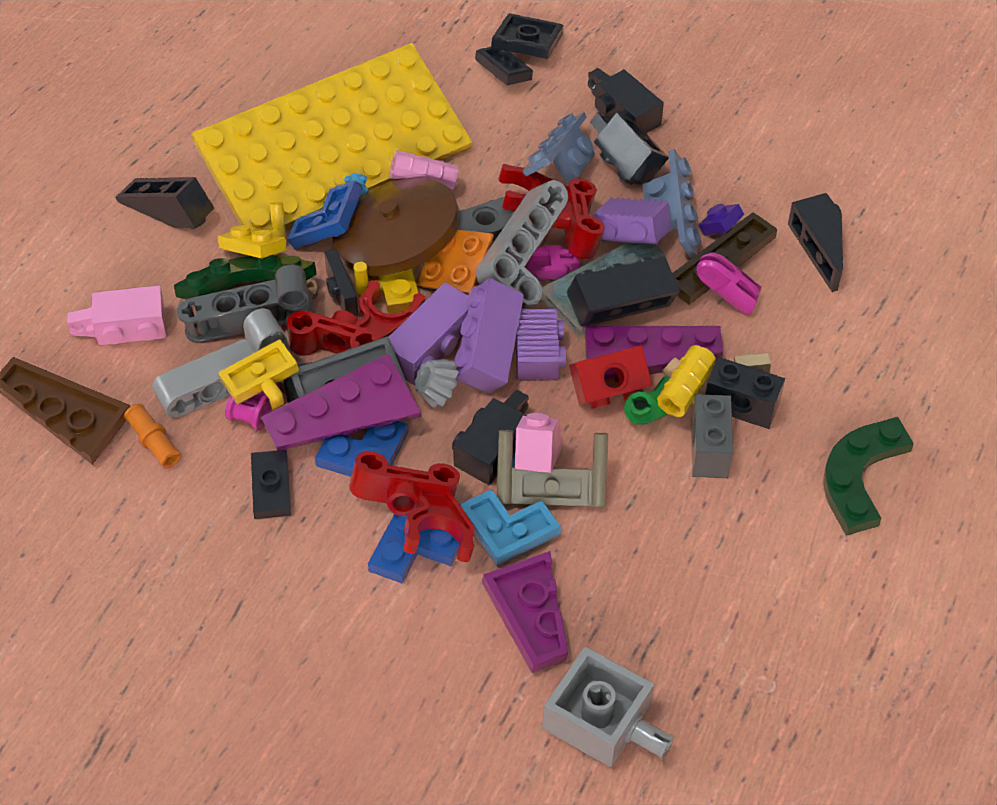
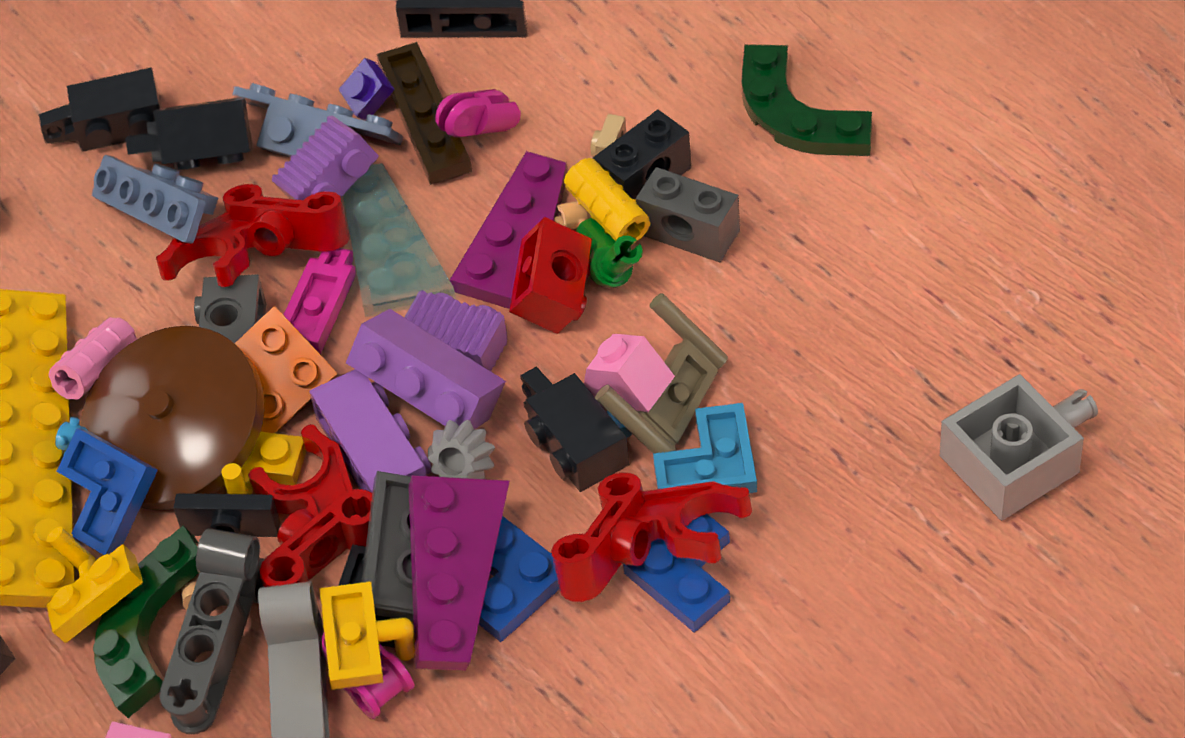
camera: 60 degrees left, 0 degrees up
black plate [251,450,291,519] -> none
light grey beam [476,180,568,309] -> none
magenta wing [482,551,568,673] -> none
black brick [566,256,680,327] -> none

